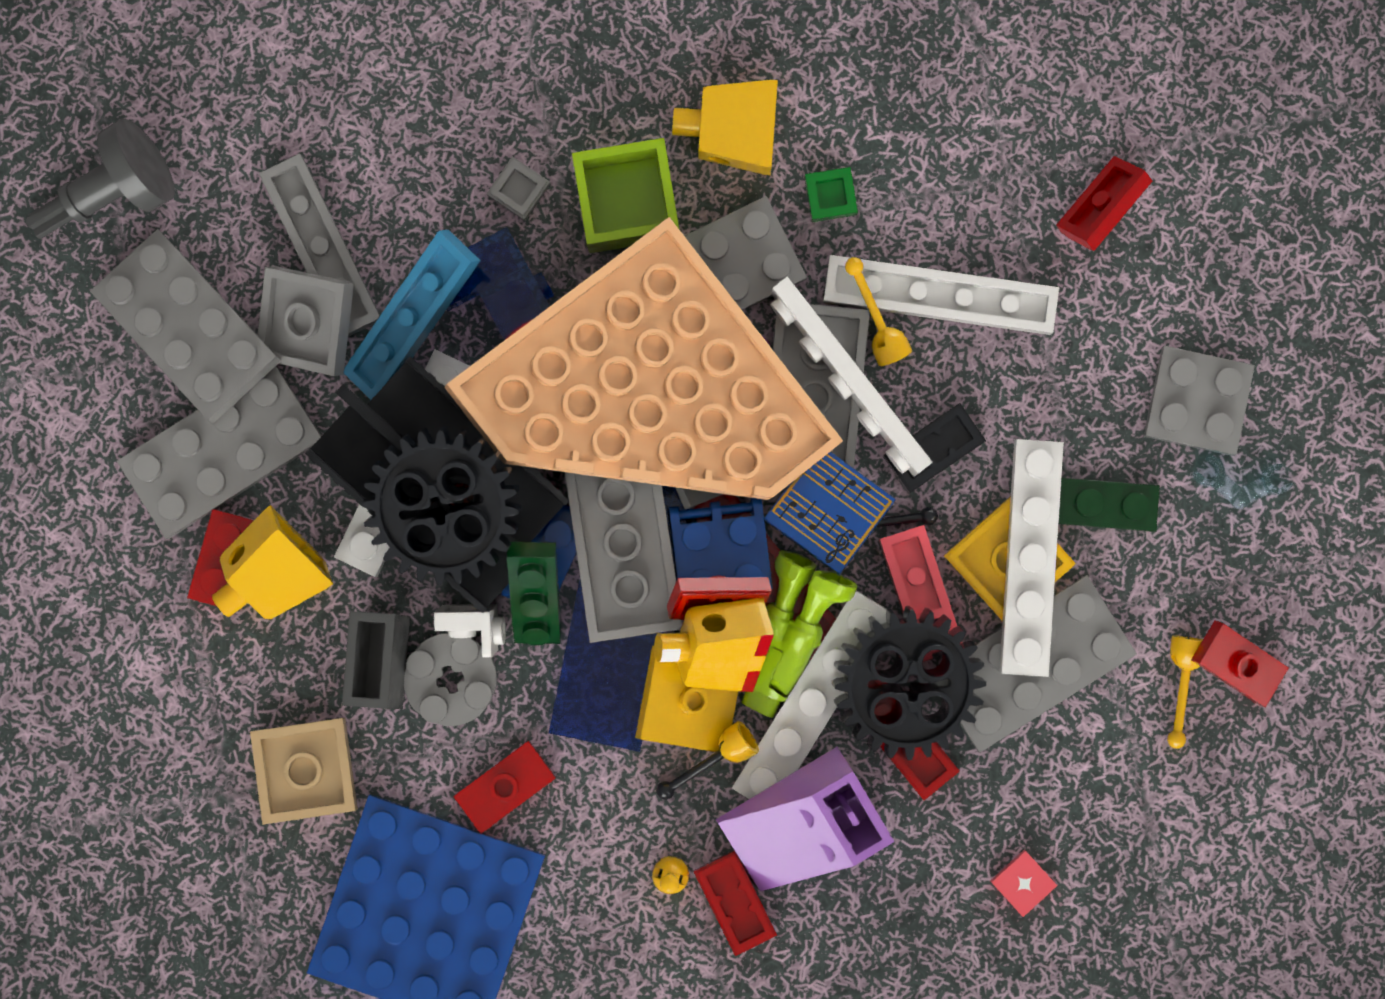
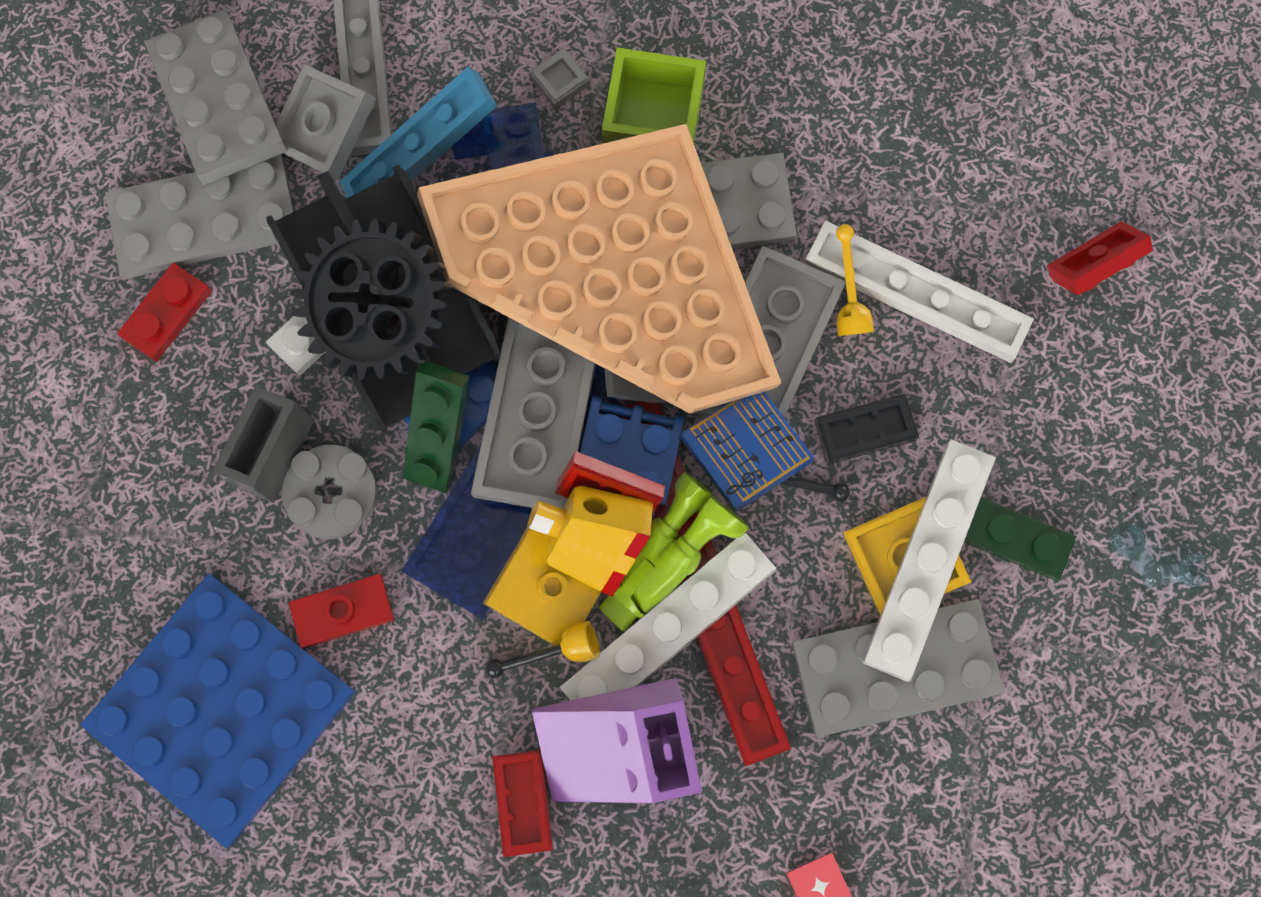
camera: 20 degrees right, 10 degrees down
yellow torso [212,505,333,619] -> none
tan plate [250,718,358,825] -> none
white bracket [434,604,506,658] -> none
yellow hinge [652,856,689,894] -> none
yellow torso [672,80,778,175] -> none
white plate [770,276,933,477] -> none
green plate [804,167,858,222] -> none
black gear [831,606,986,760] -> none
coral plate [879,525,963,662] -> none
light grey plate [1143,346,1255,456] -> none
yellow hinge [1167,635,1203,749] -> none
red plate [1191,620,1289,708] -> none

